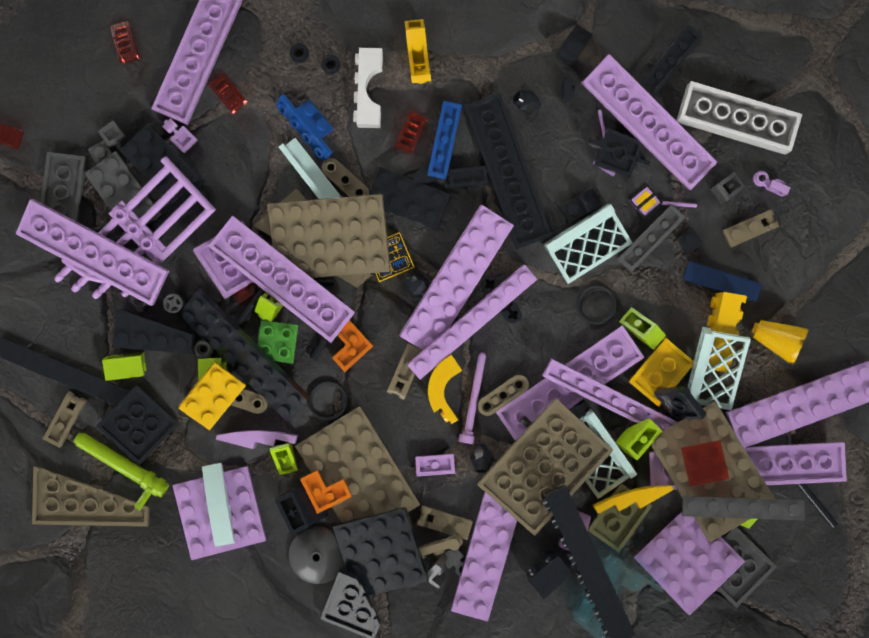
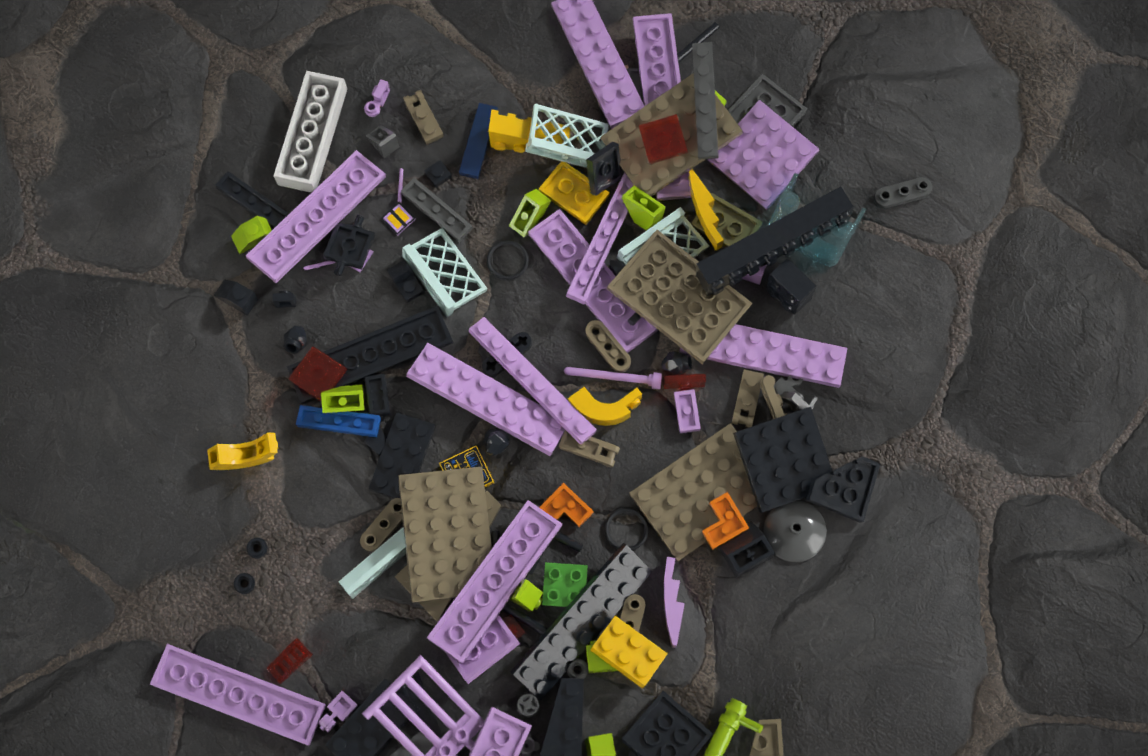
camera: 90 degrees left, 15 degrees down
lavender plate [173,466,267,560] -> none
light aqua slope [202,463,235,547] -> none
lime slope [270,442,298,475] -> none
blue bracket [276,94,334,162] -> none
white arch [353,48,383,128] -> none
clear red slope [394,111,427,155] -> none
yellow cone [751,320,809,365] -> none
none -> lime slope [231,216,272,254]
none -> clear red plate [288,346,347,402]
none -> lime slope [321,385,364,413]
none -> clear red plate [664,374,706,391]

